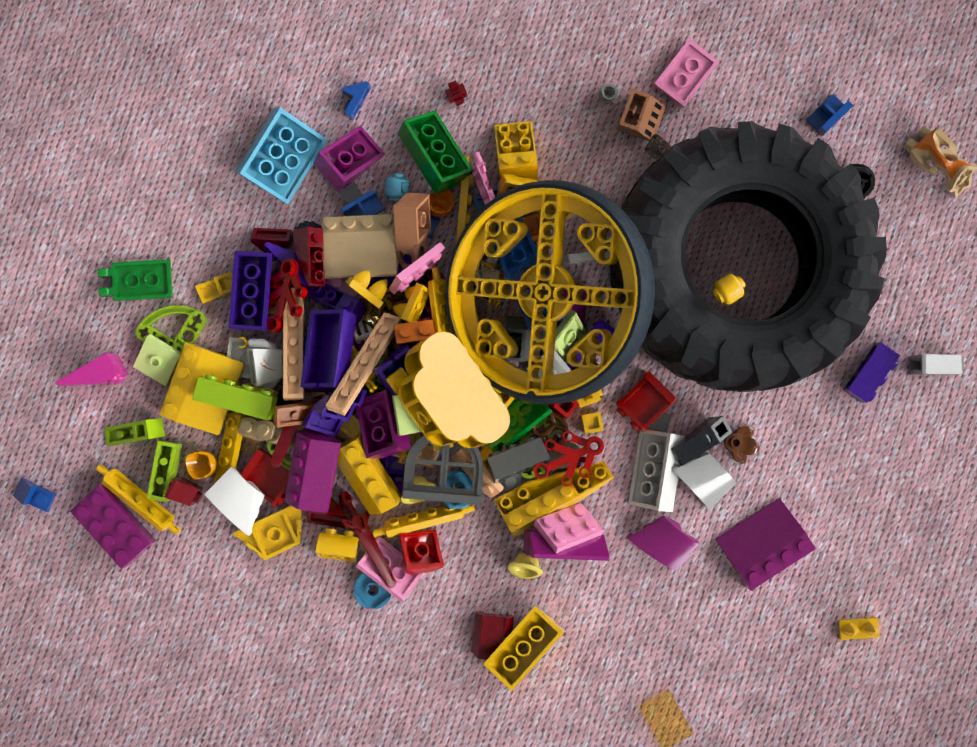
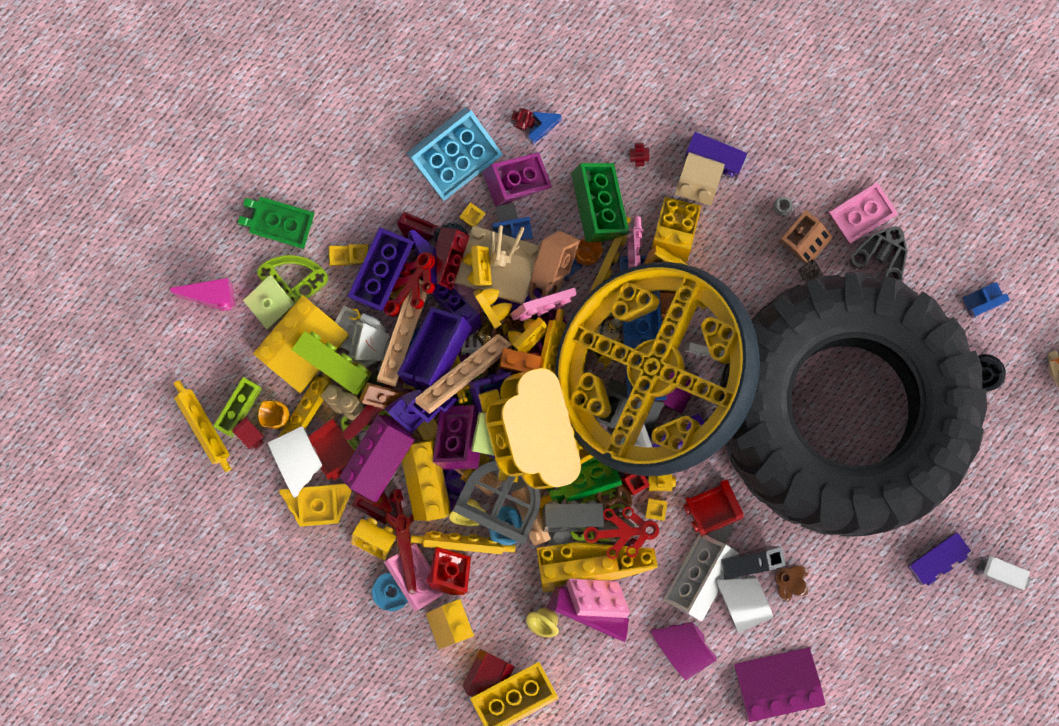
camera: 20 degrees right, 5 degrees down
blue slope [13,478,56,512] -> none
magenta brick [70,484,156,569] -> none
lime slope [104,418,165,447] -> none
medium azure head [384,173,410,201] -> none
yellowish green plate [555,310,587,363] -> none
yellow head [713,274,745,305] -> none
none -> yellow slope [425,599,475,650]
none -> yellow plate [459,202,486,228]
none -> yellow tile [462,245,492,287]
none -> tan plant [490,225,524,268]
none -> dark red gear [511,108,535,131]
none -> tan slope [675,153,725,206]
none -> dark purple brick [685,132,748,178]
none -> dark grey connector [849,226,908,281]

